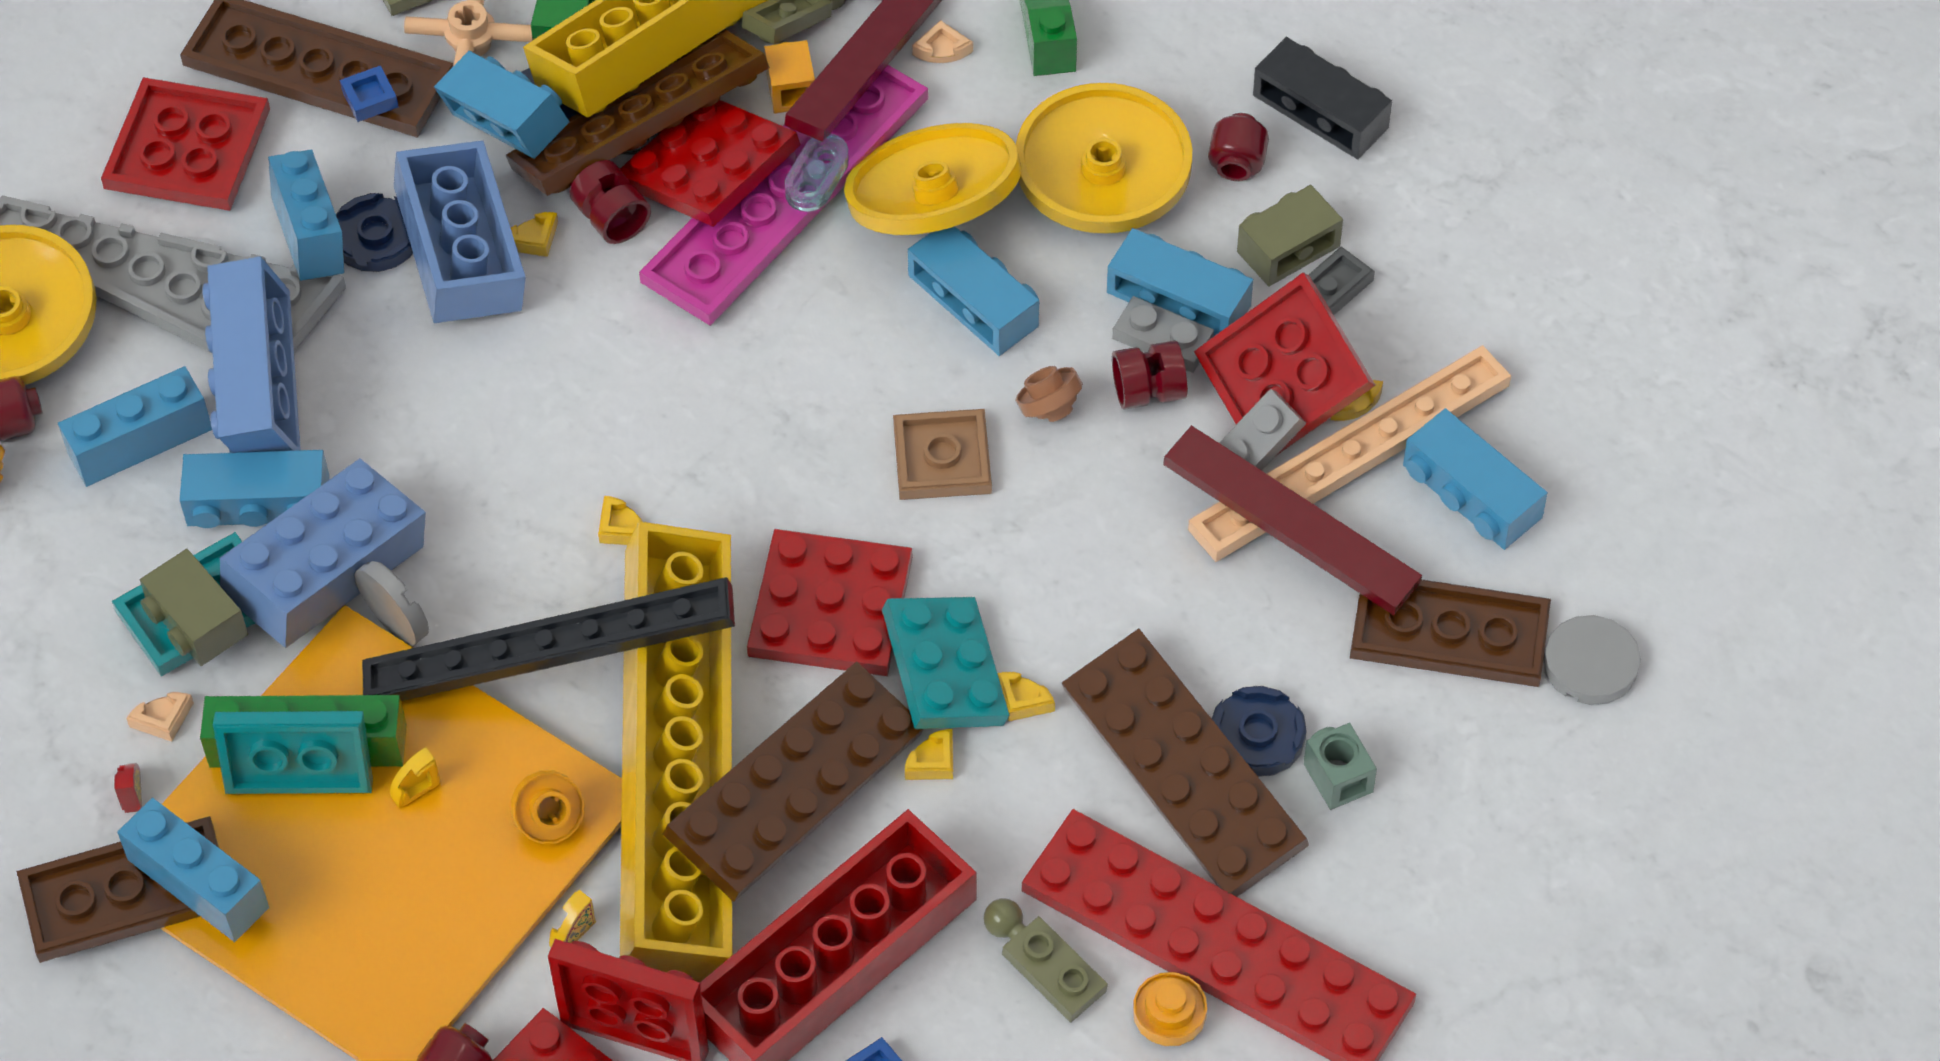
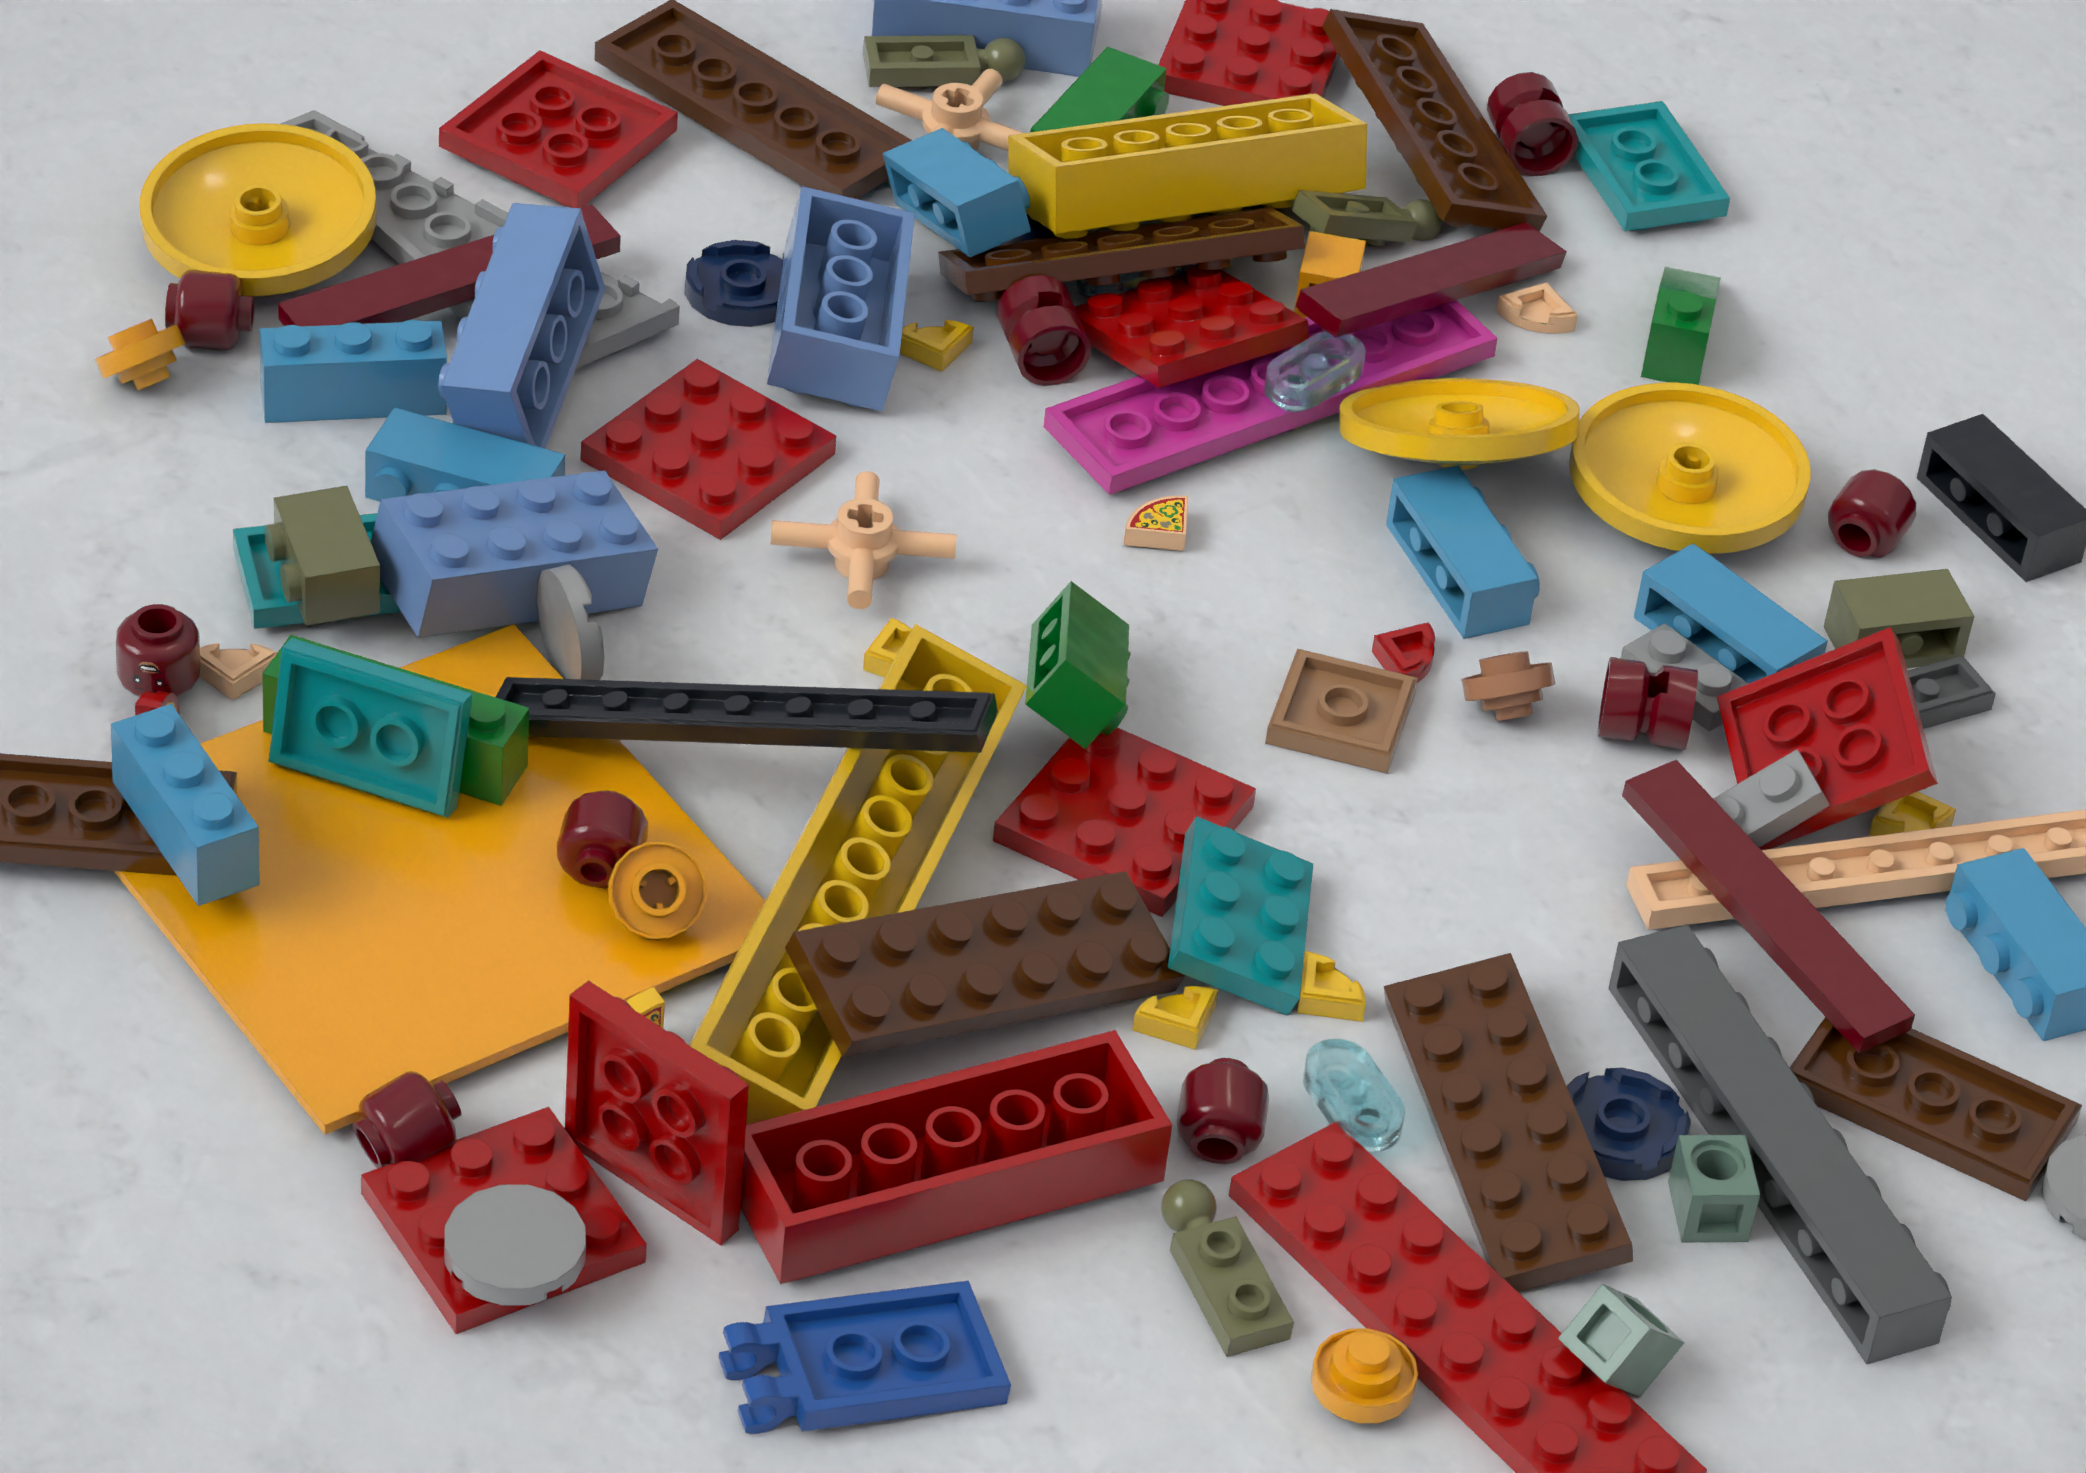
camera: 15 degrees right, 15 degrees down
dark azure brick [268,149,344,281] -> none
blue plate [340,65,398,122] -> none
yellow tile [390,747,441,808] -> none
none -> dark red head [116,604,200,697]
none -> dark red tile [278,204,621,327]
none -> dark red head [557,790,648,888]
none -> red plate [580,359,837,540]
none -> light nougat bar [770,471,957,609]
none -> green brick [1025,581,1131,749]
none -> tile [1124,495,1188,551]
none -> dark red head [1176,1058,1269,1164]
none -> clear light blue plate [1303,1039,1405,1152]
none -> red tile [1372,622,1435,683]
none -> sand green brick [1558,1284,1685,1397]
none -> dark grey brick [1608,924,1952,1364]

